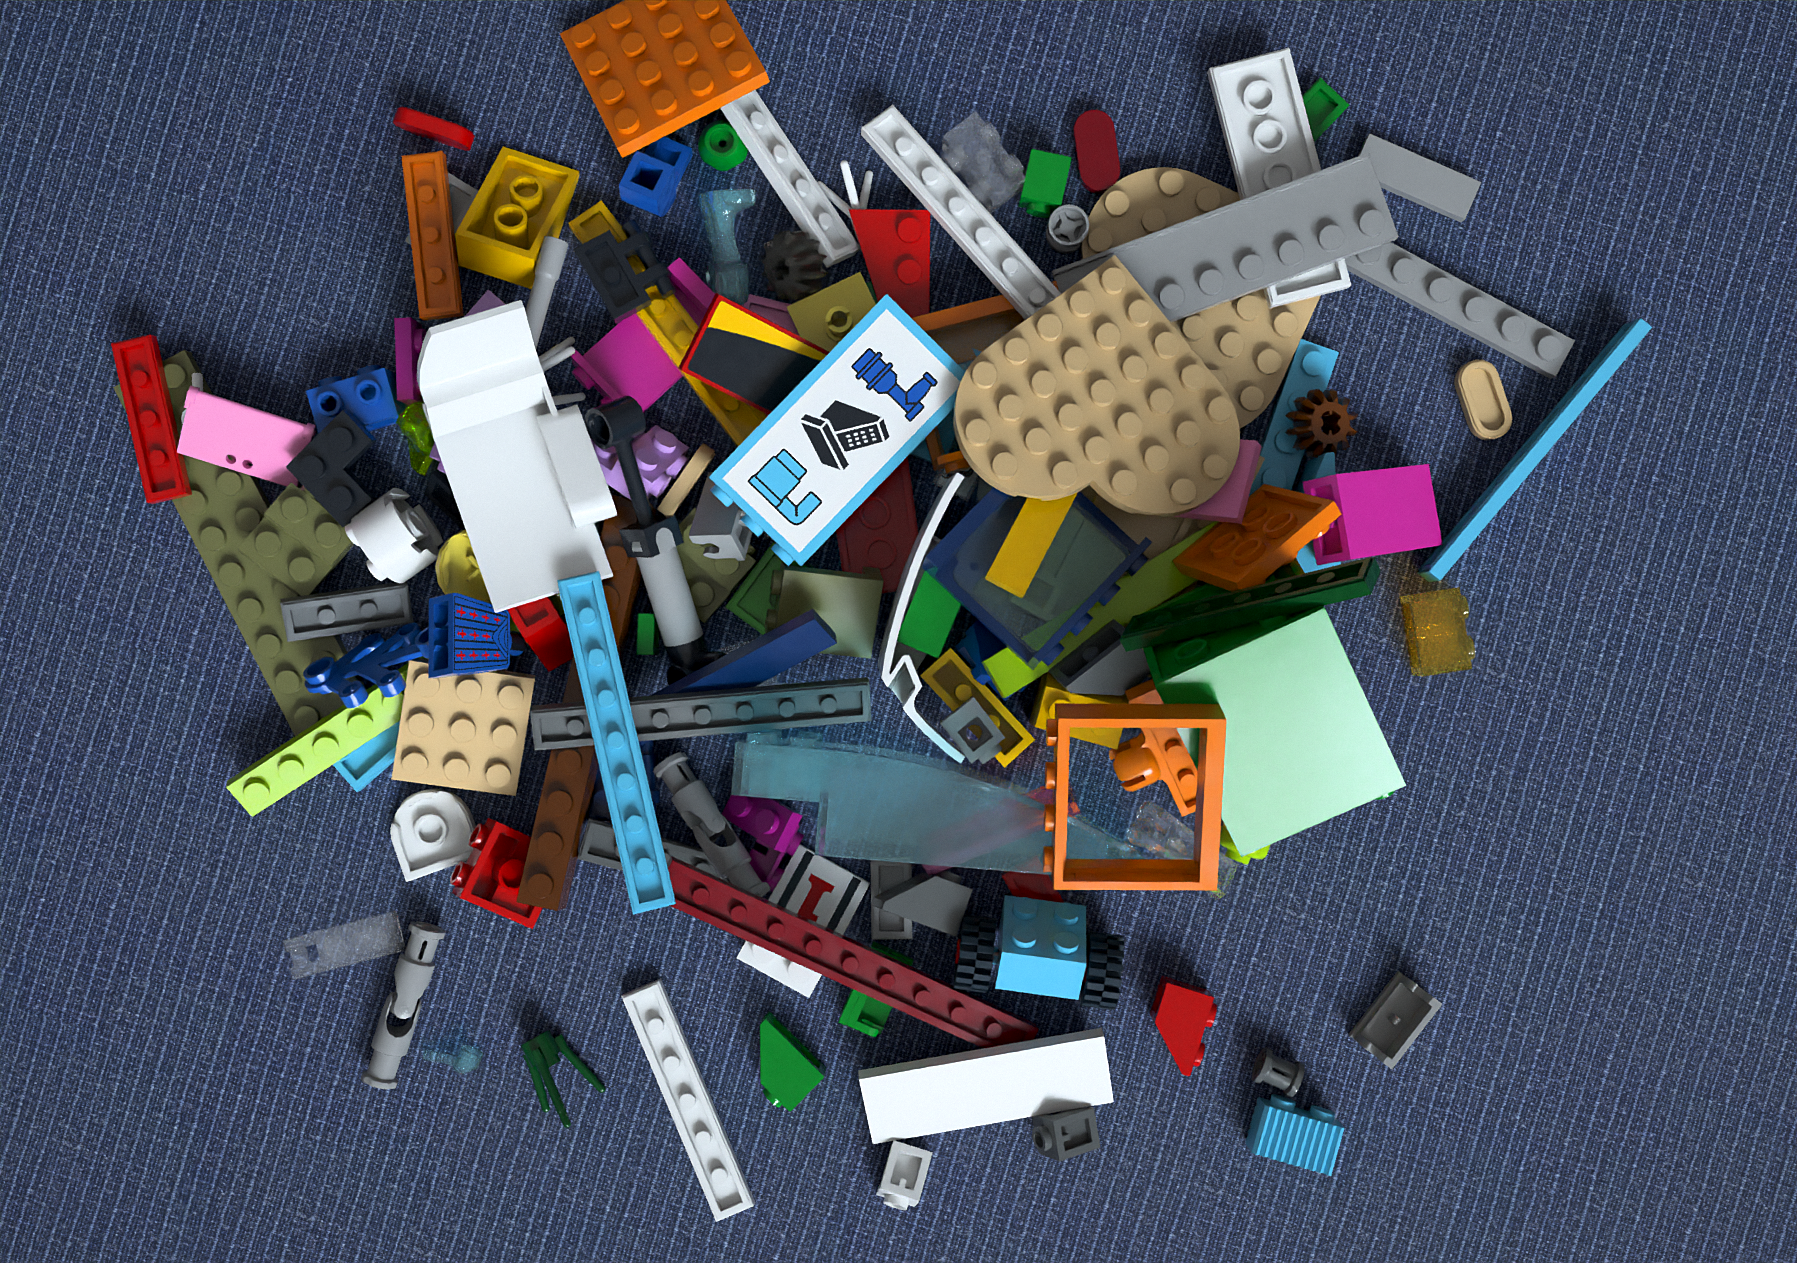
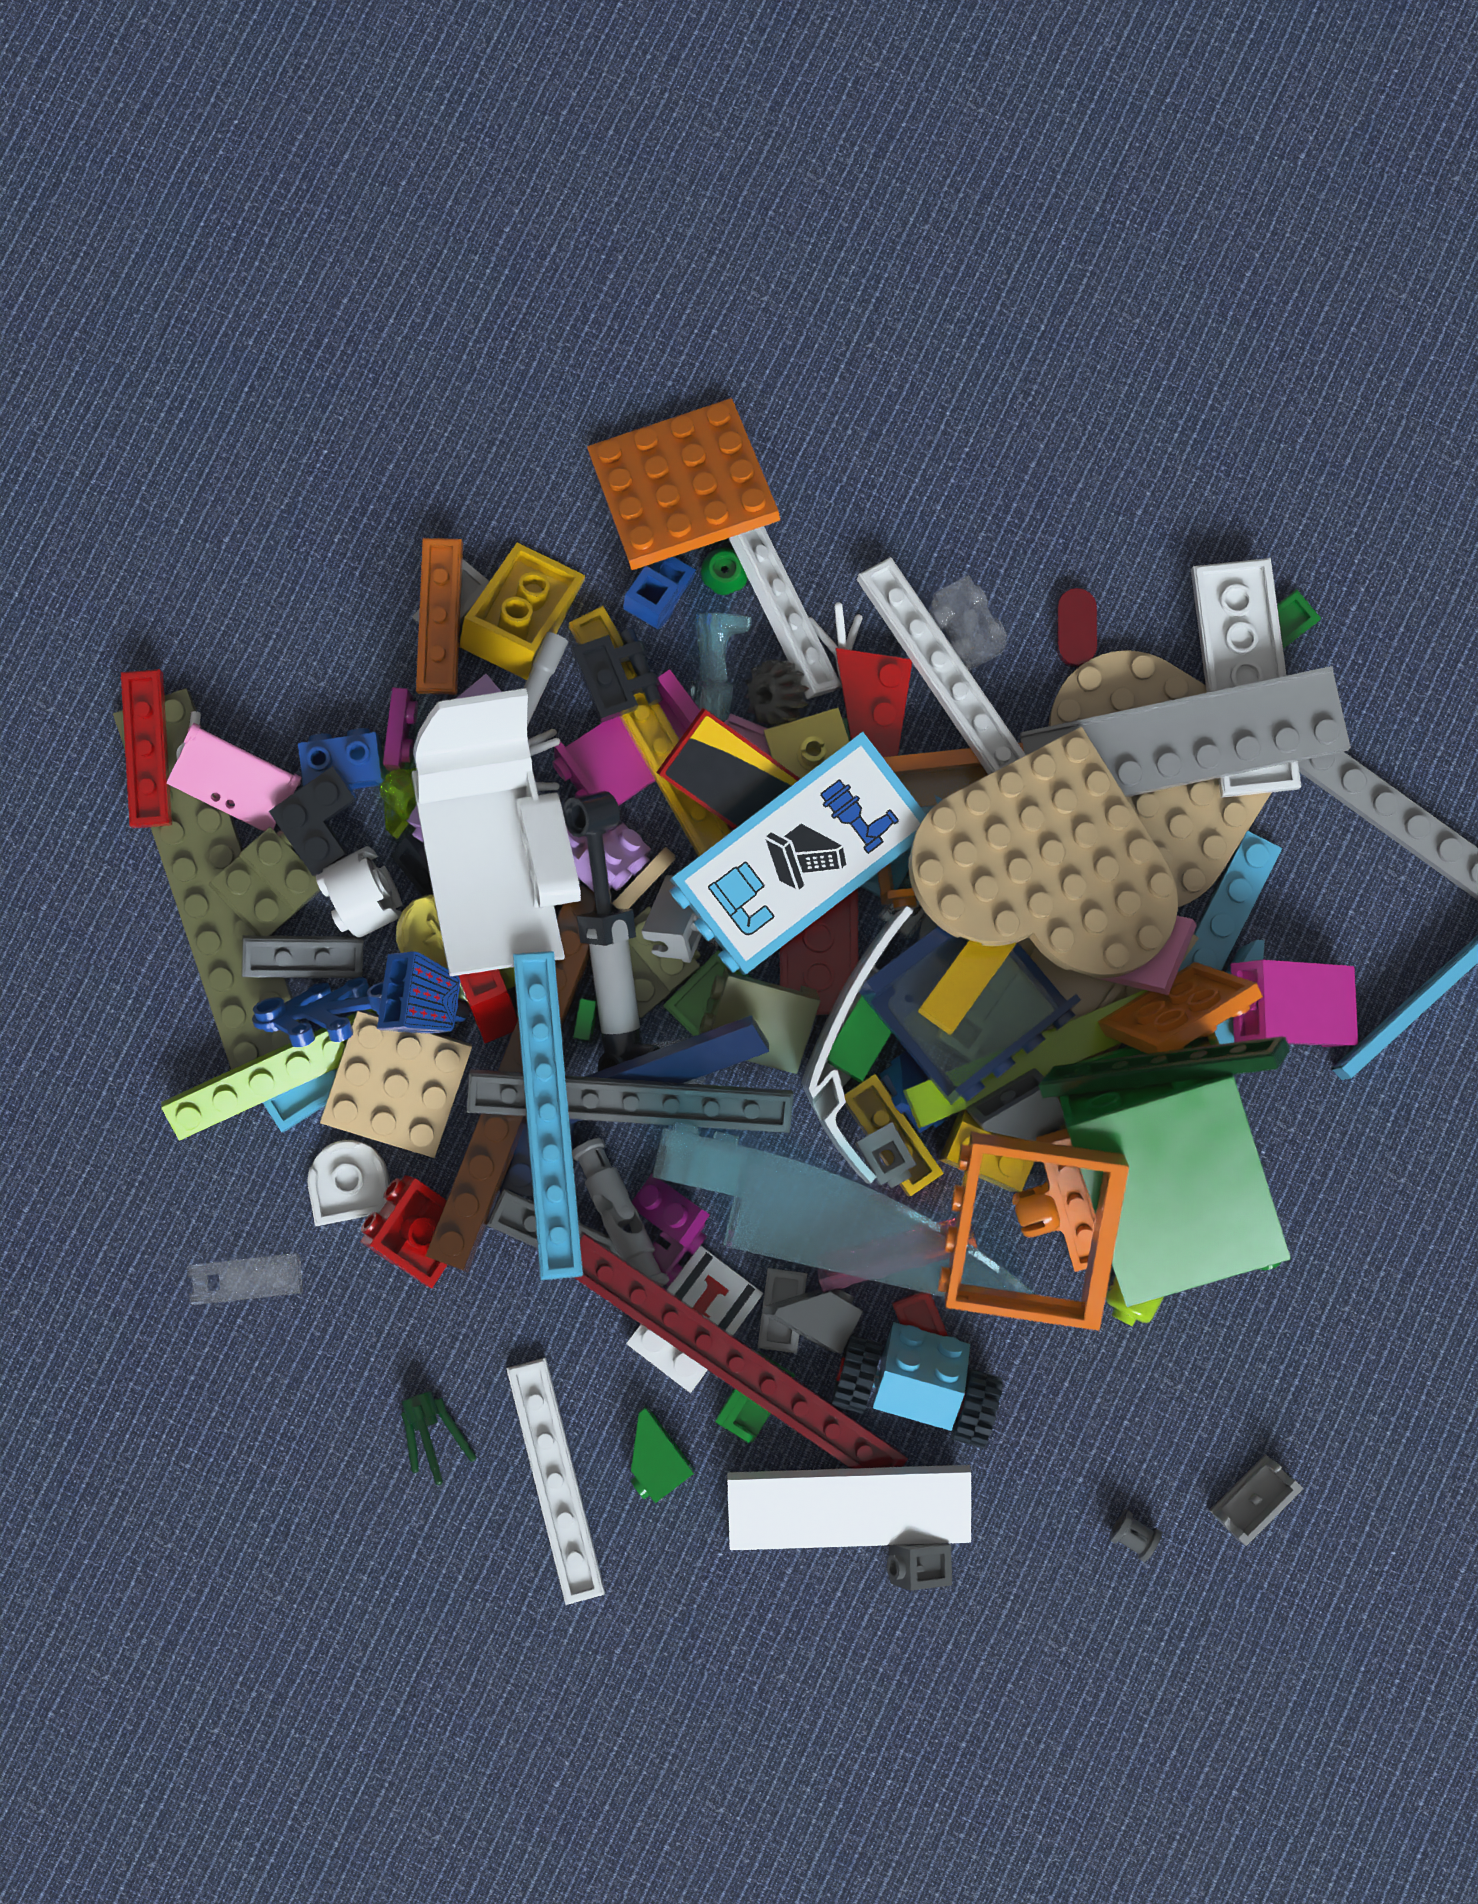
camera: 10 degrees right, 5 degrees down
light grey piece [360,921,446,1089] -> none
red tile [393,107,475,151] -> none
clear light blue hand [423,1045,483,1074] -> none
white bracket [876,1140,932,1210] -> none
green brick [1019,149,1072,218] -> none
light grey wheel [1045,204,1089,254] -> none
clear plate [1126,801,1238,900] -> none
red slope [1150,975,1217,1076] -> none
medium azure brick [1246,1094,1344,1176] -> none
reddish brown gear [1285,389,1358,458] -> none
light grey tile [1358,133,1481,222] -> none
clear yellow brick [1400,587,1475,676] -> none
tan tile [1454,360,1512,440] -> none

